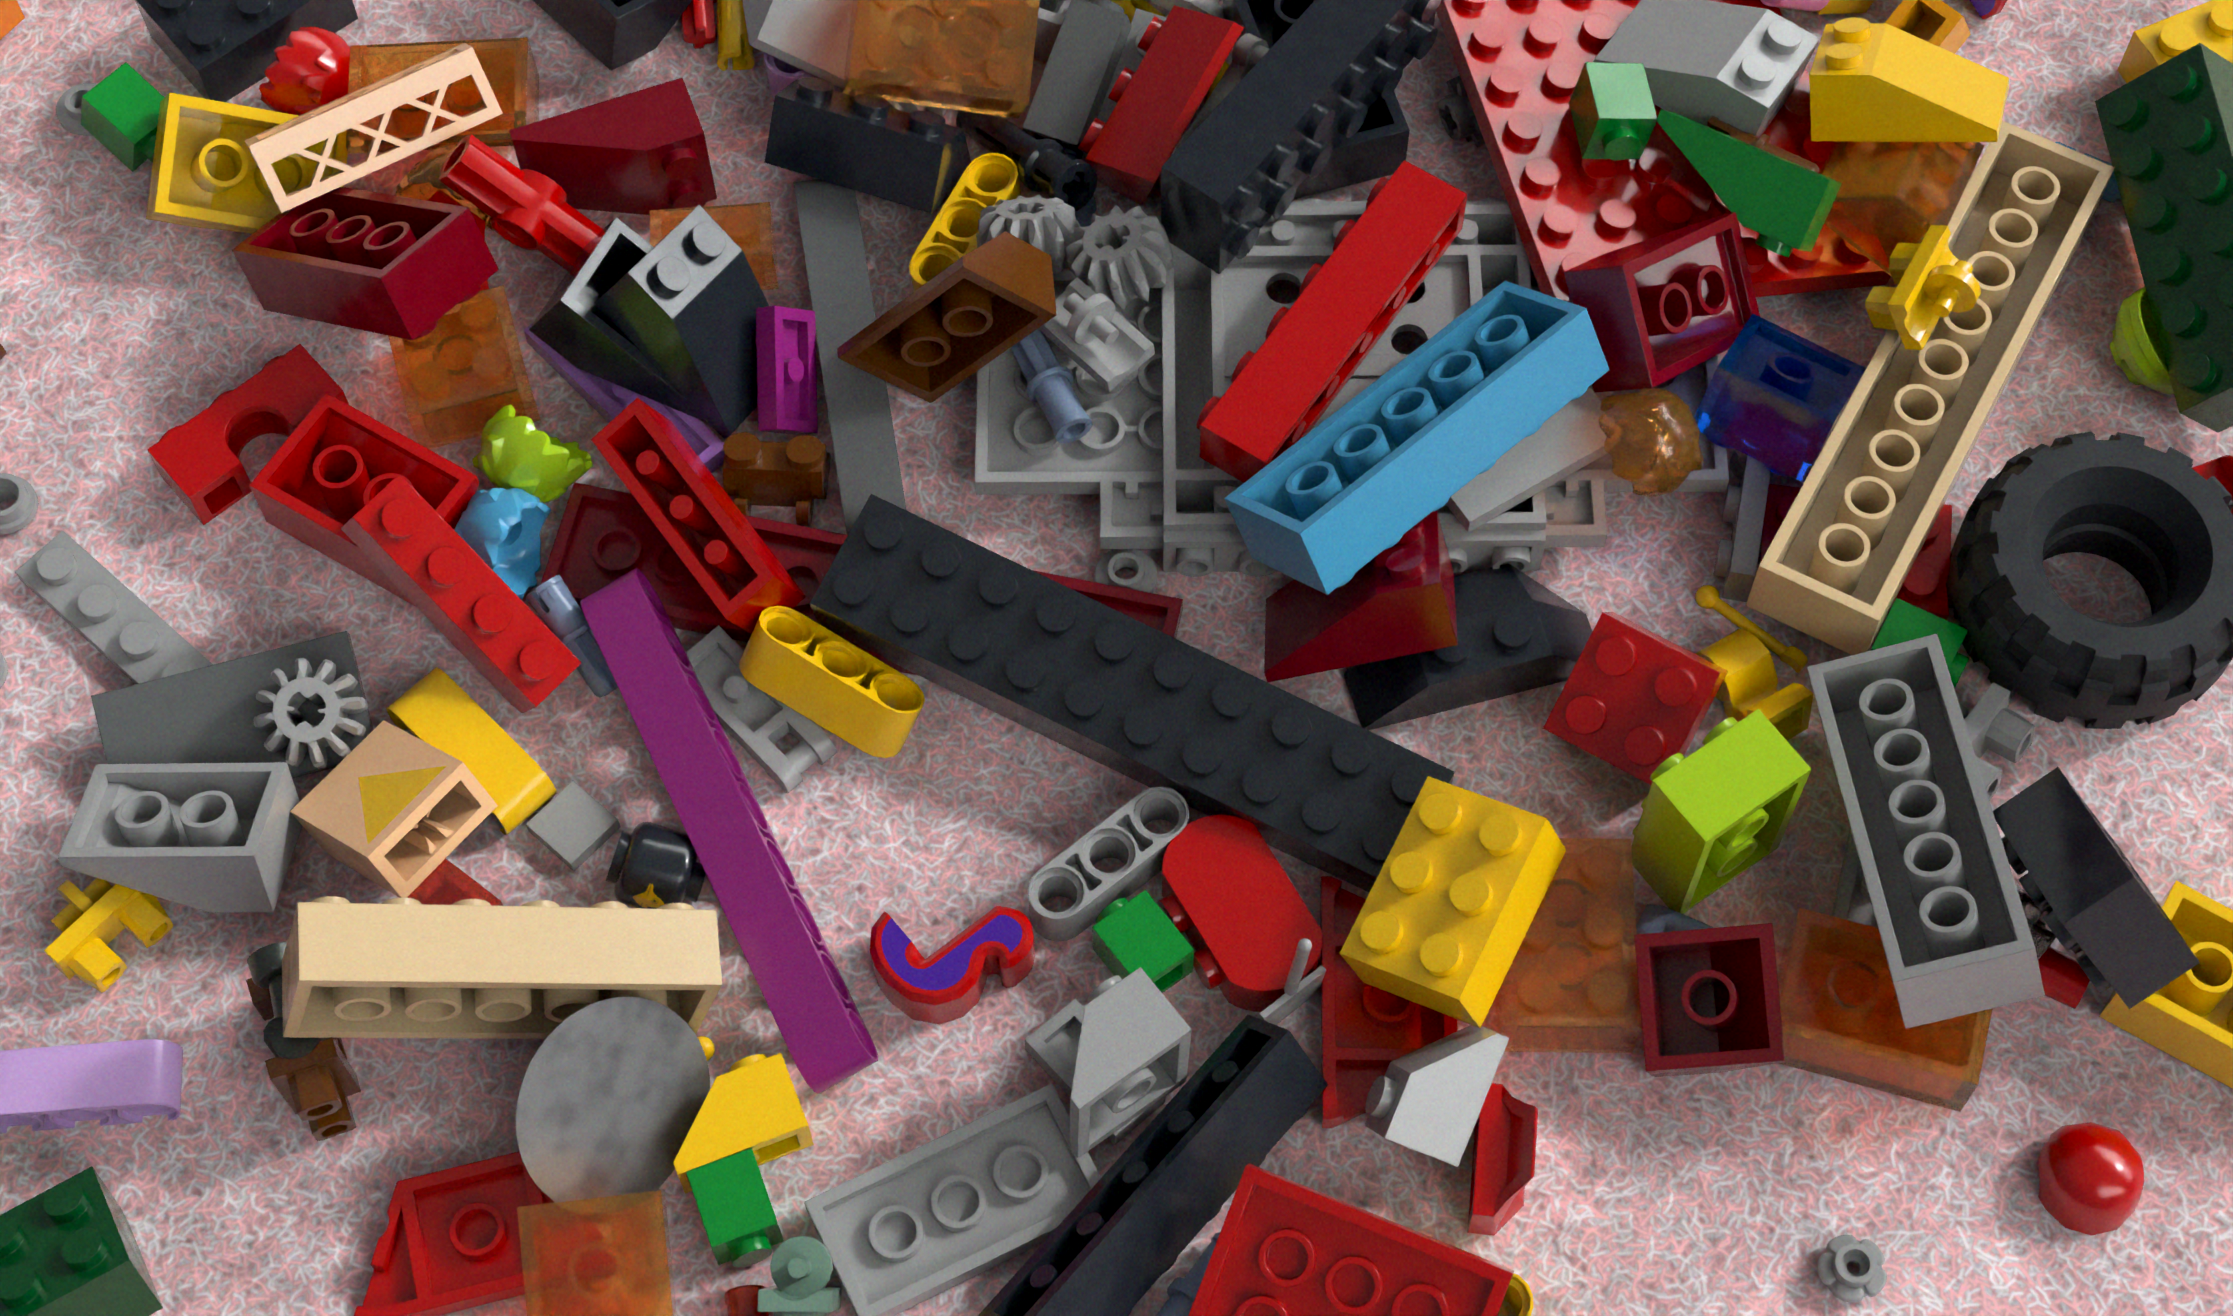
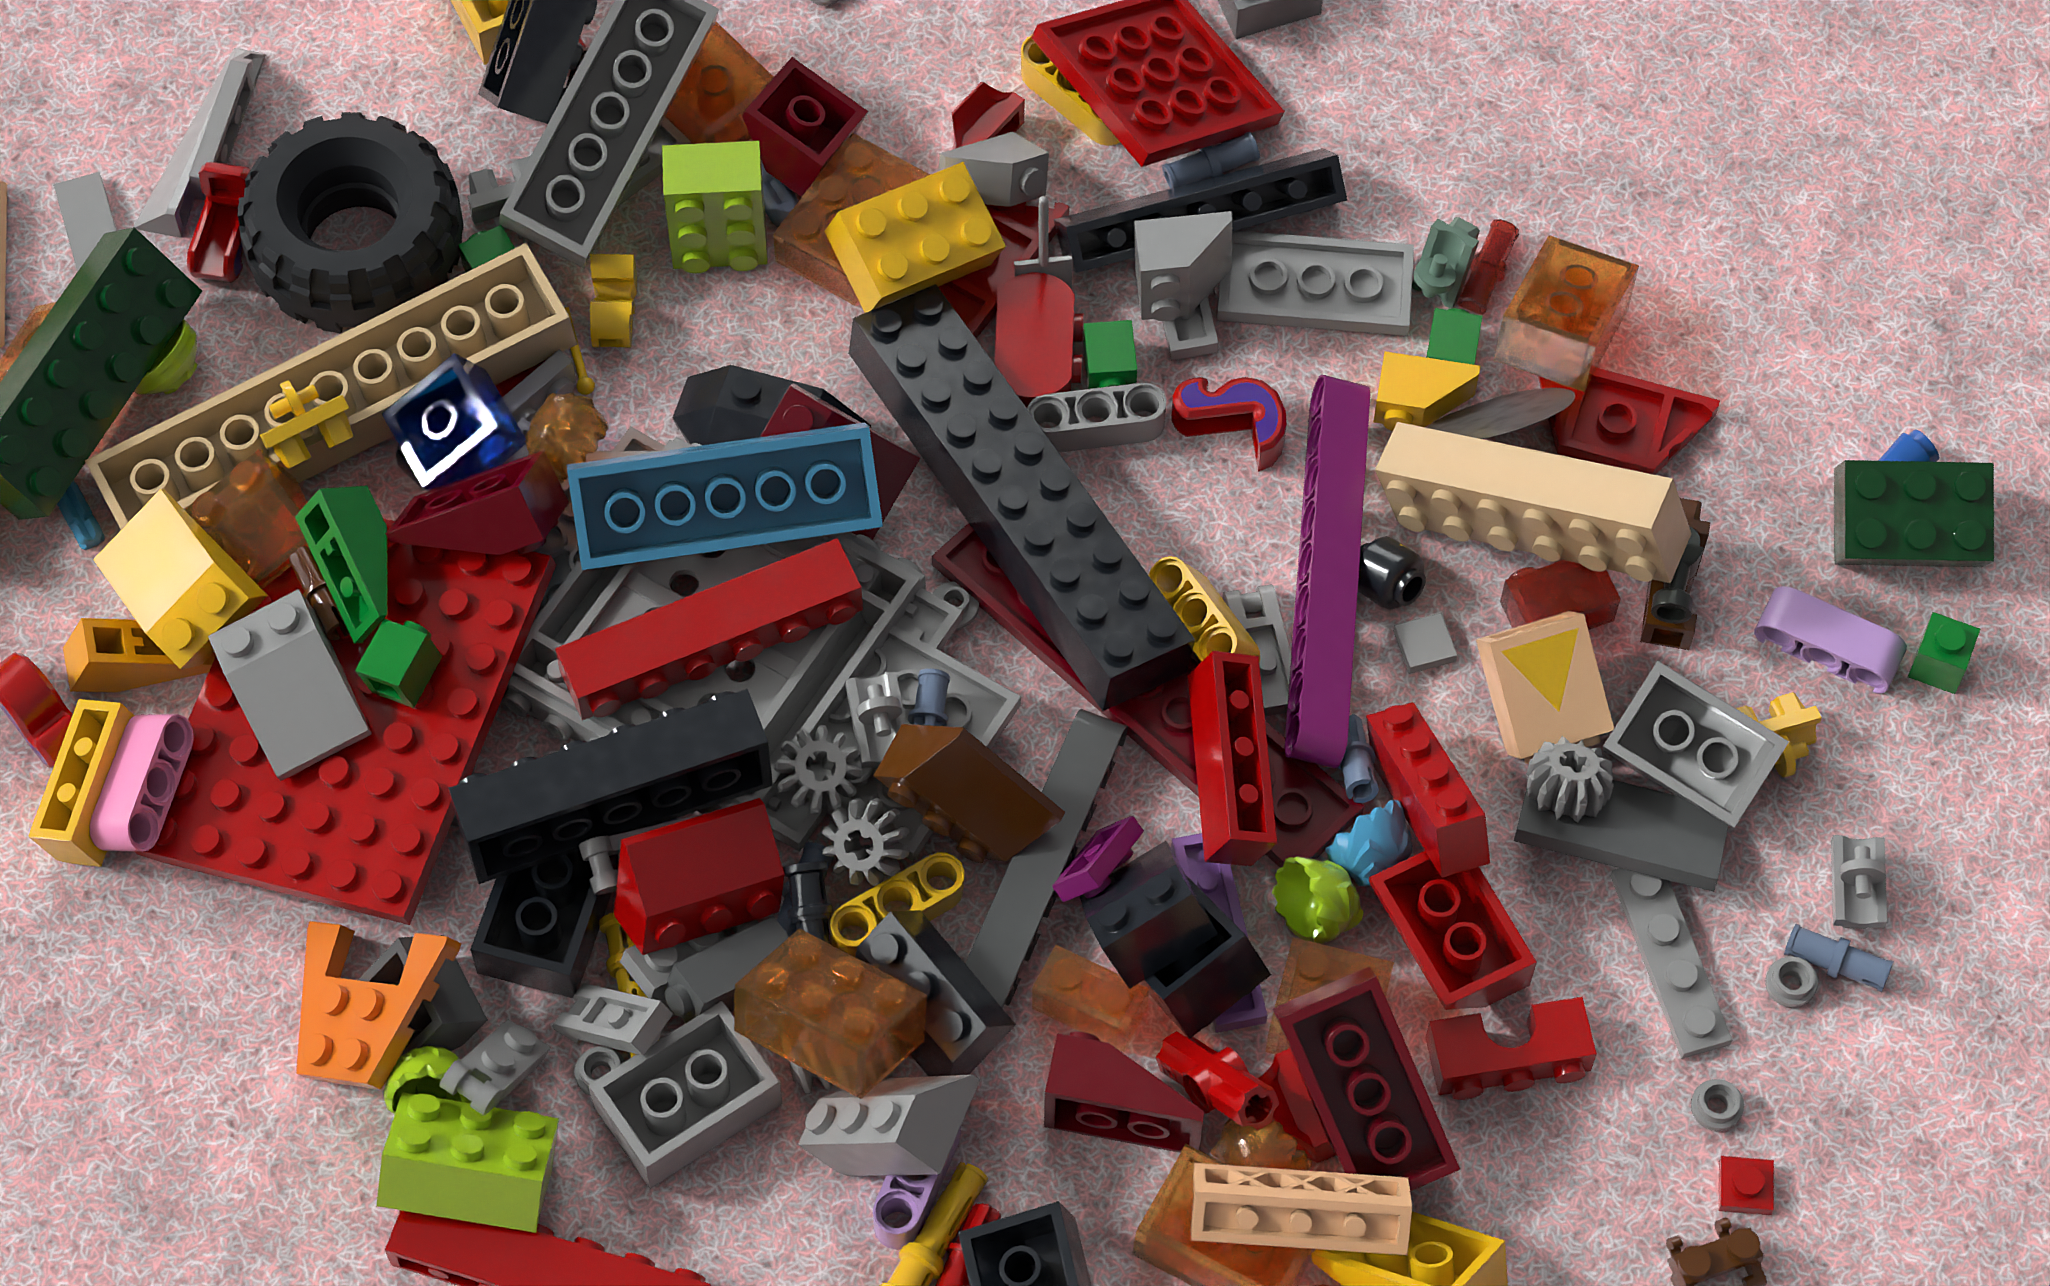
camera: 150 degrees left, 0 degrees up
yellow beam [386,667,557,835] -> none
reddish brown piece [722,432,831,527] -> none
red brick [1543,612,1728,785] -> none

